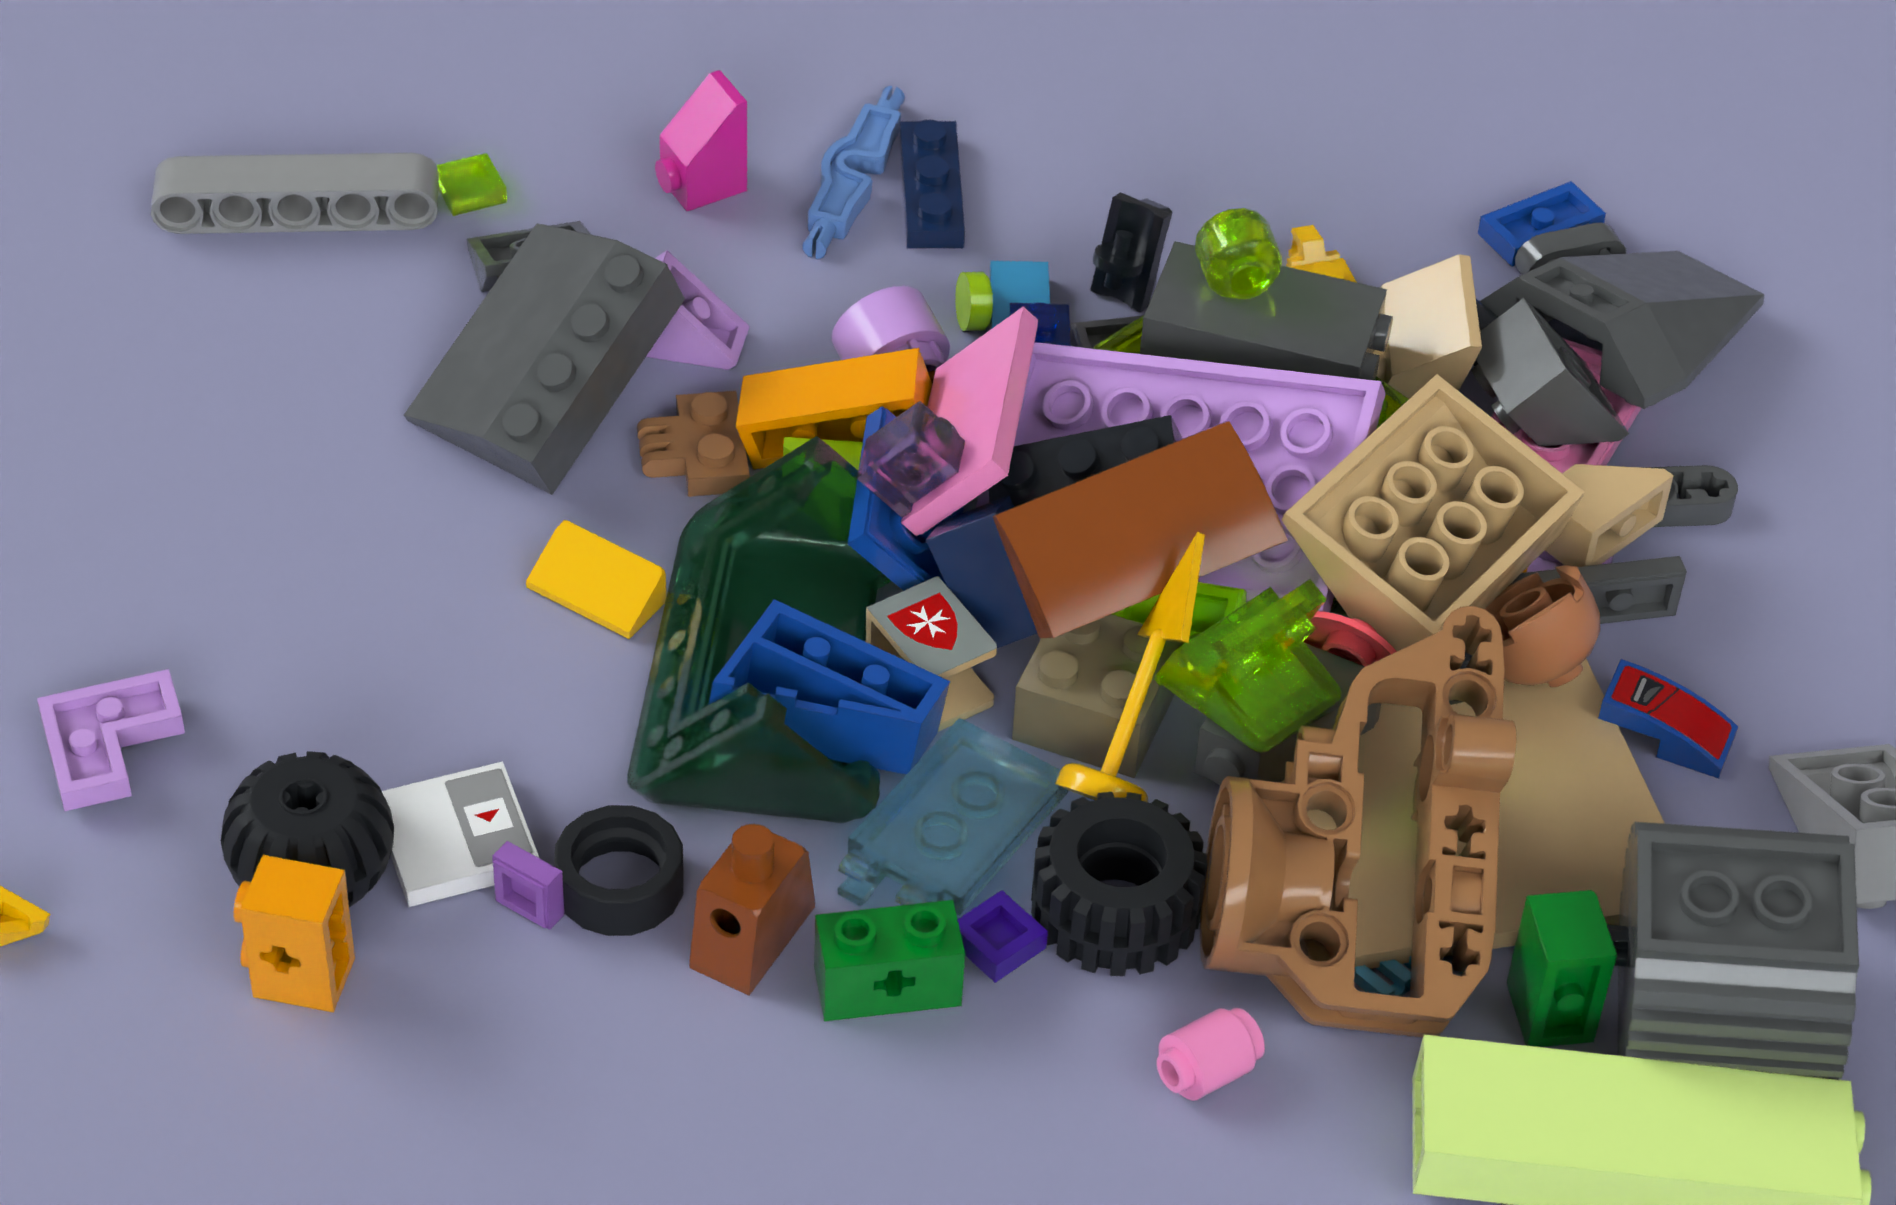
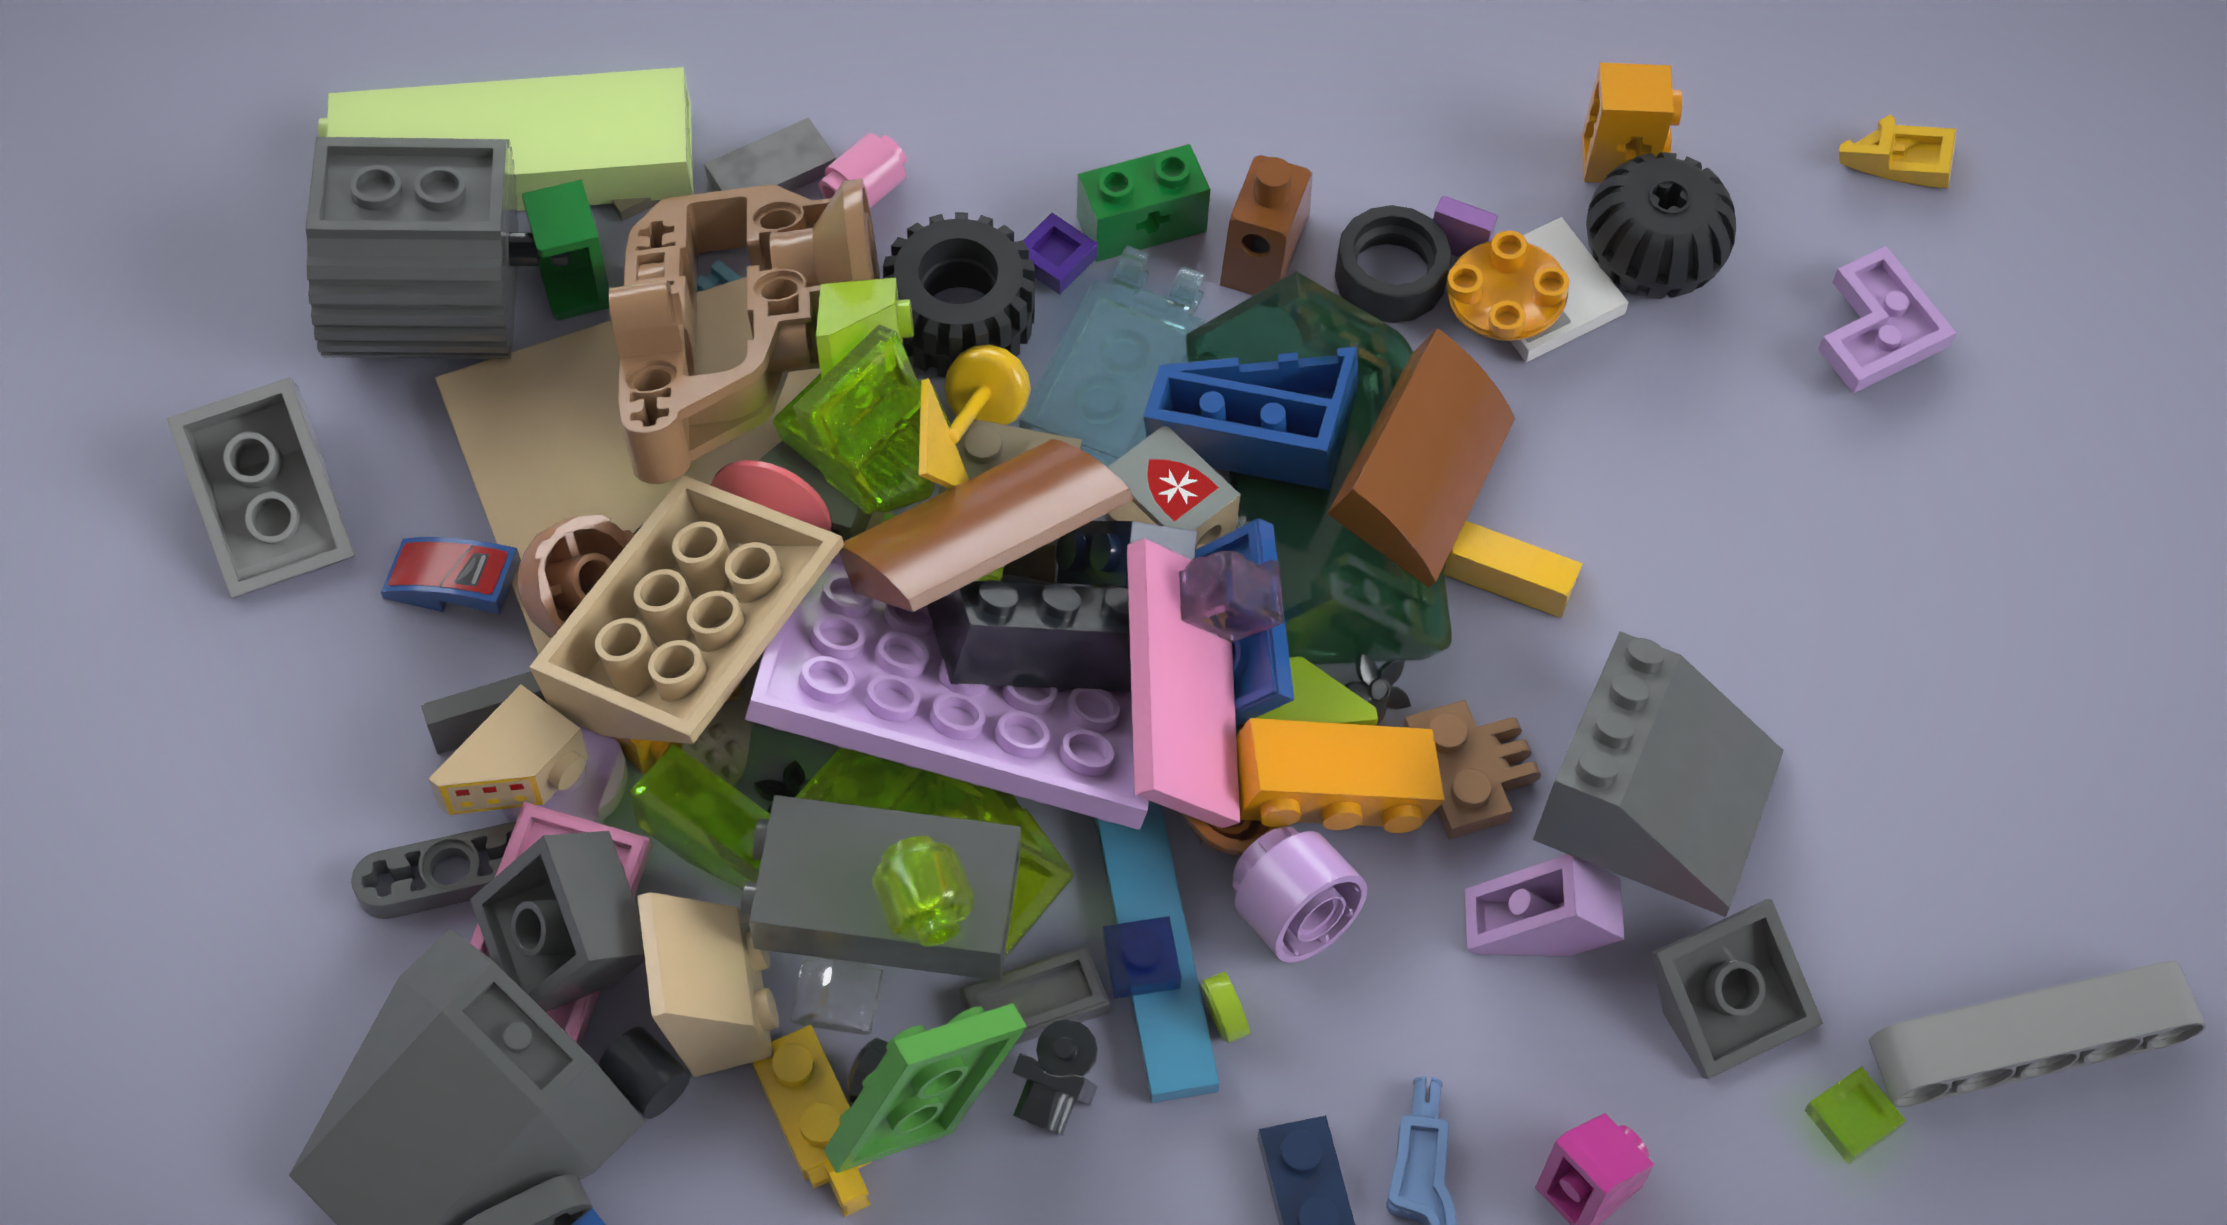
camera: 170 degrees right, 15 degrees up
none -> flat silver tile [704,117,836,191]
none -> lime slope [816,278,914,395]
none -> bright green plate [824,1003,1027,1174]
none -> dark orange slope [1327,328,1515,588]
none -> light orange dish [1447,230,1569,341]

